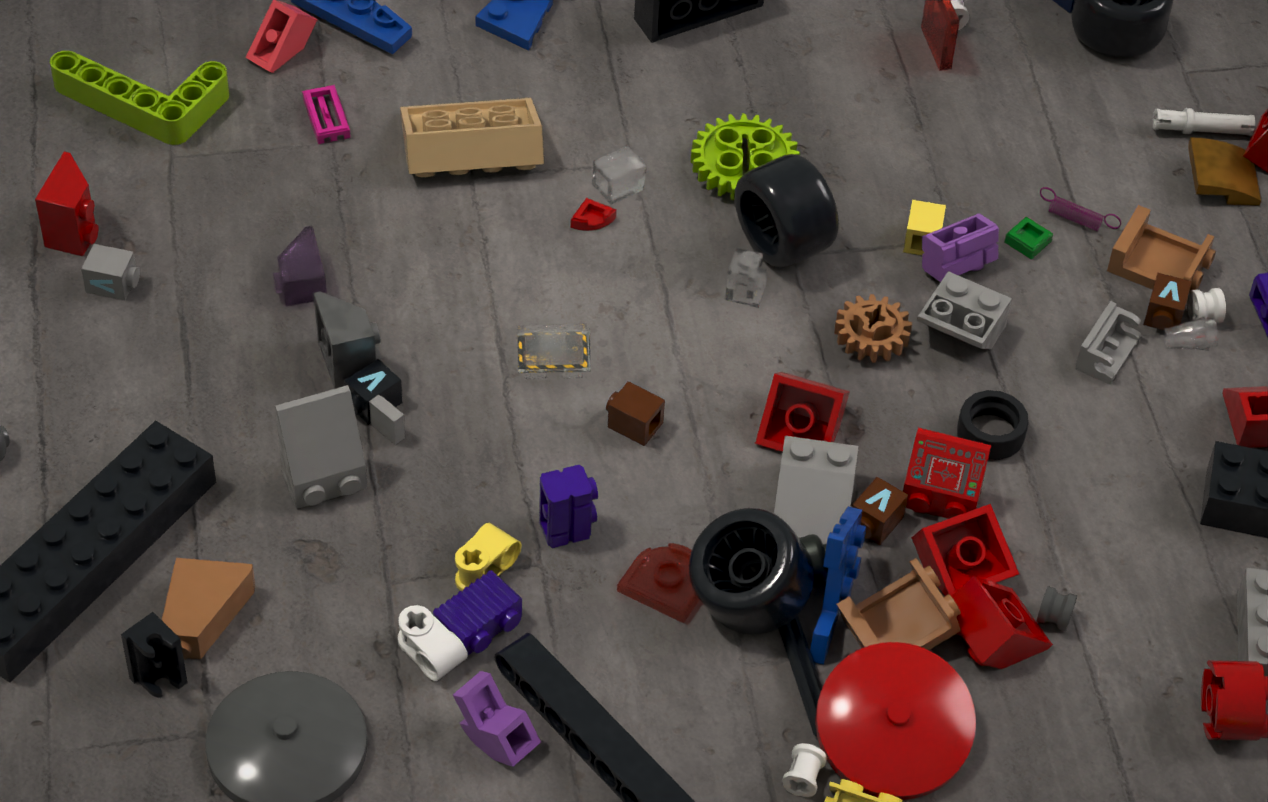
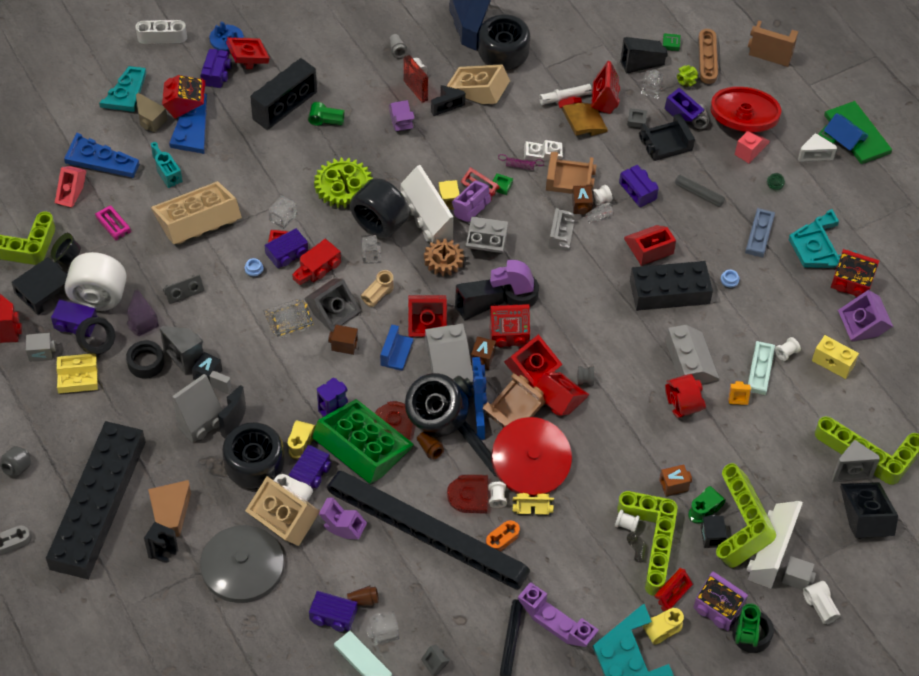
camera: 20 degrees left, 5 degrees up
none -> black panel [11,257,68,315]
none -> black piece [51,232,81,265]
none -> dark purple brick [51,300,97,337]
none -> light yellow slope [57,353,98,394]
none -> white wheel [65,252,127,311]
none -> black tyre [76,317,116,354]
none -> black tyre [126,340,164,379]
none -> teal piece [151,142,183,188]
none -> dark grey hinge [163,274,204,304]
none -> black slope [218,385,246,438]
none -> black wheel [222,422,284,489]
none -> light blue plate [244,258,263,276]
none -> tan slope [245,476,320,546]
none -> dark purple brick [264,228,309,269]
none -> red hinge [292,238,341,285]
none -> flat silver slope [304,278,361,331]
none -> green piece [308,102,345,126]
none -> green slope [312,399,414,484]
none -> tan piece [361,270,394,307]
none -> blue panel [380,324,413,371]
none -> medium lavender brick [389,100,414,131]
none -> white slope [401,165,453,244]
none -> reddish brown cone [417,432,444,460]
none -> black slope [431,85,466,116]
none -> tan slope [447,65,510,104]
none -> clear red tile [447,475,488,514]
none -> black slope [455,279,504,321]
none -> red tile [460,167,500,200]
none -> medium lavender brick [490,260,534,295]
none -> white slope [524,140,563,161]
none -> red tile [558,97,582,108]

